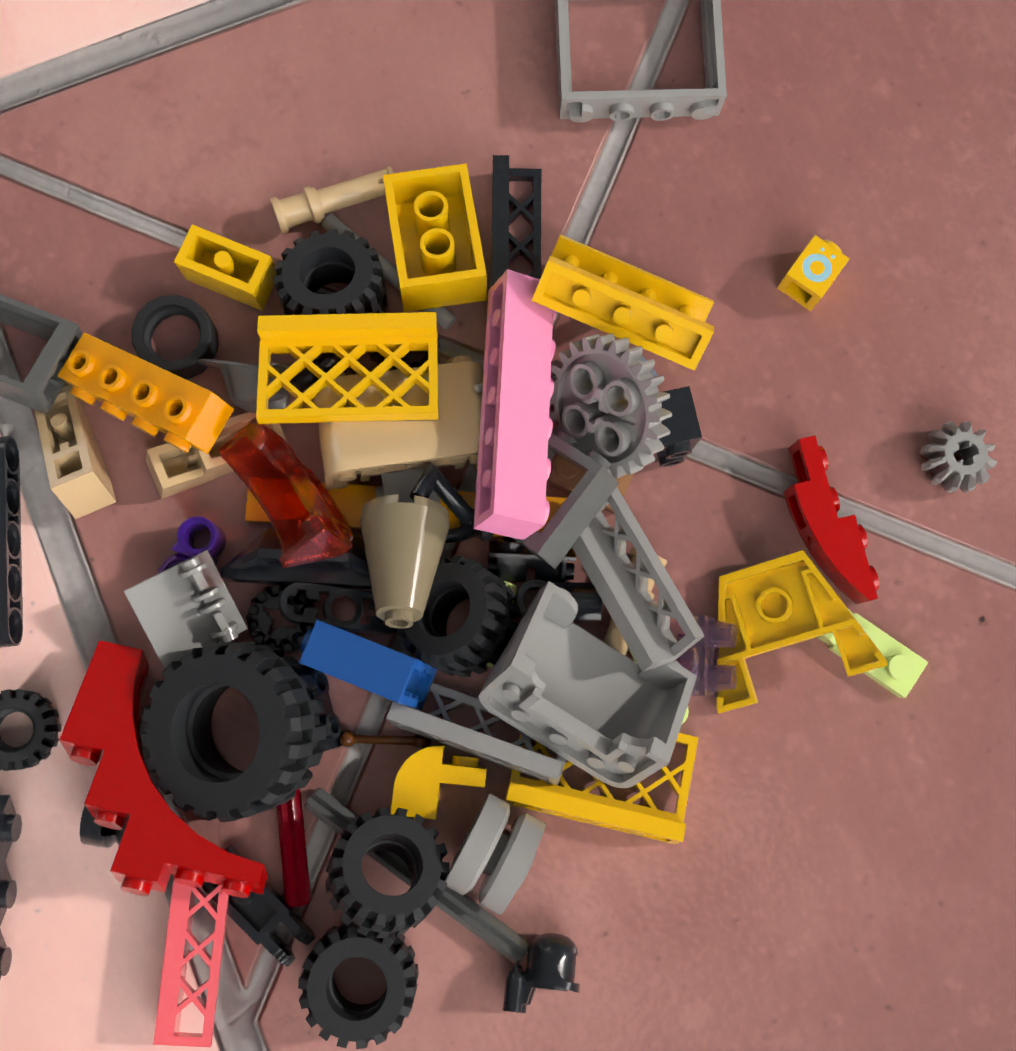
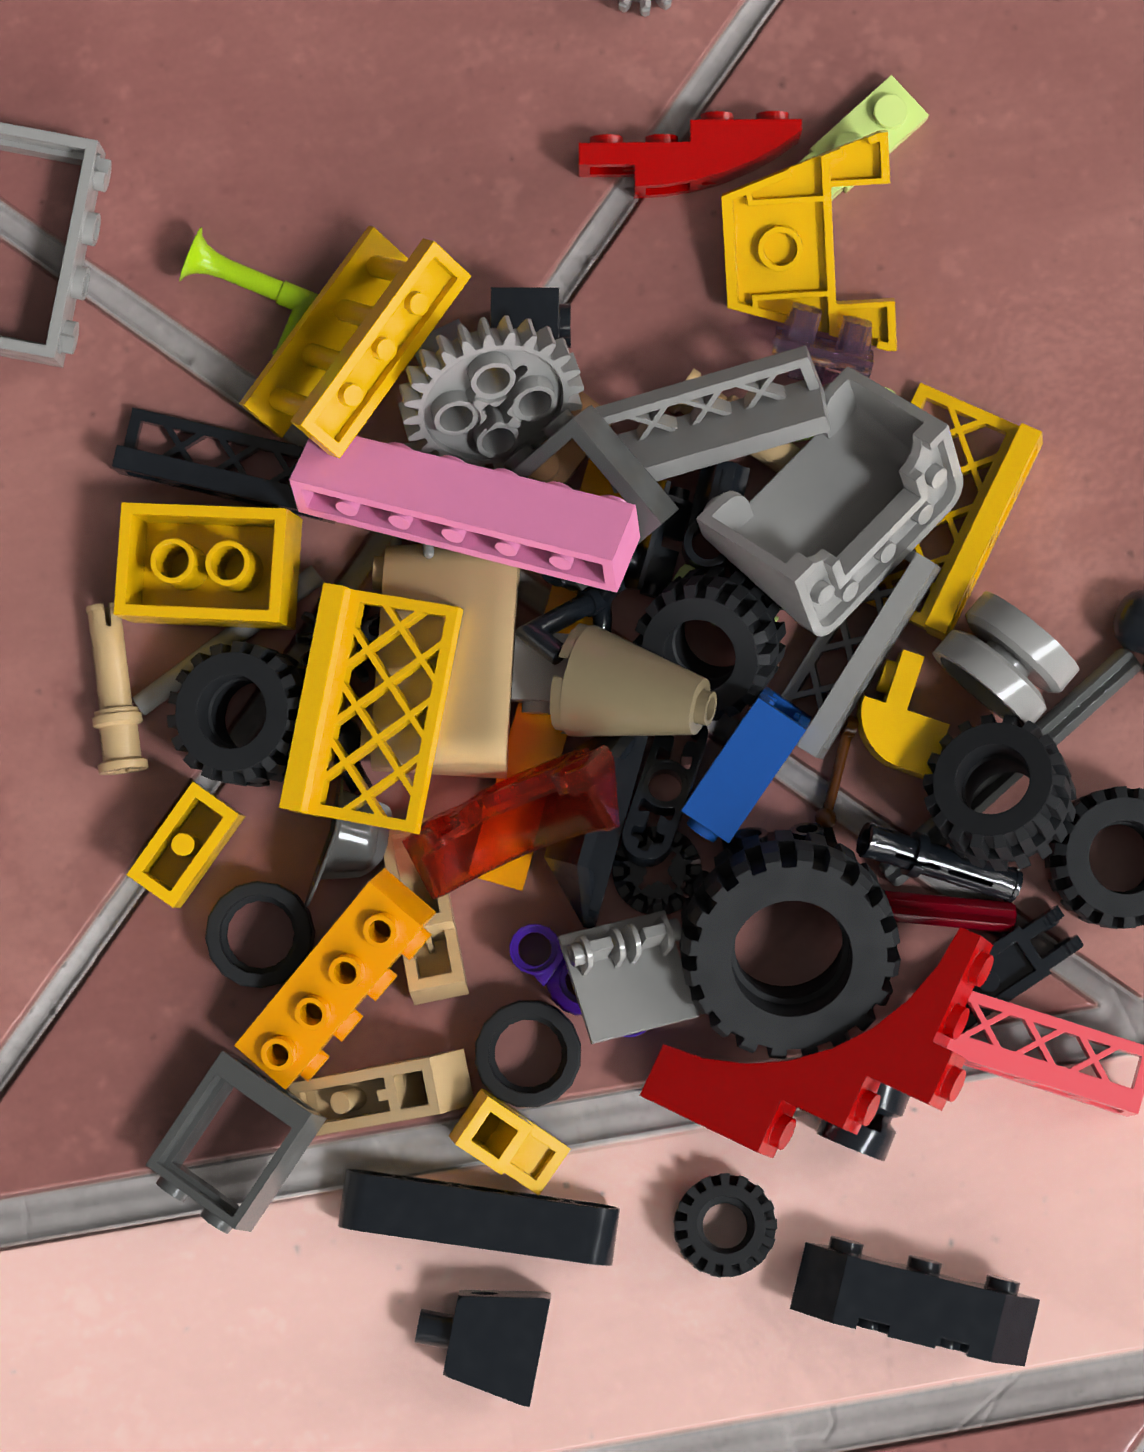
camera: 70 degrees left, 5 degrees up
yellow brick [777,235,850,311] -> none
none -> lime piece [179,227,318,356]
none -> yellow brick [449,1088,571,1196]
none -> black tyre [475,1000,581,1107]
none -> black pin [856,822,1023,902]

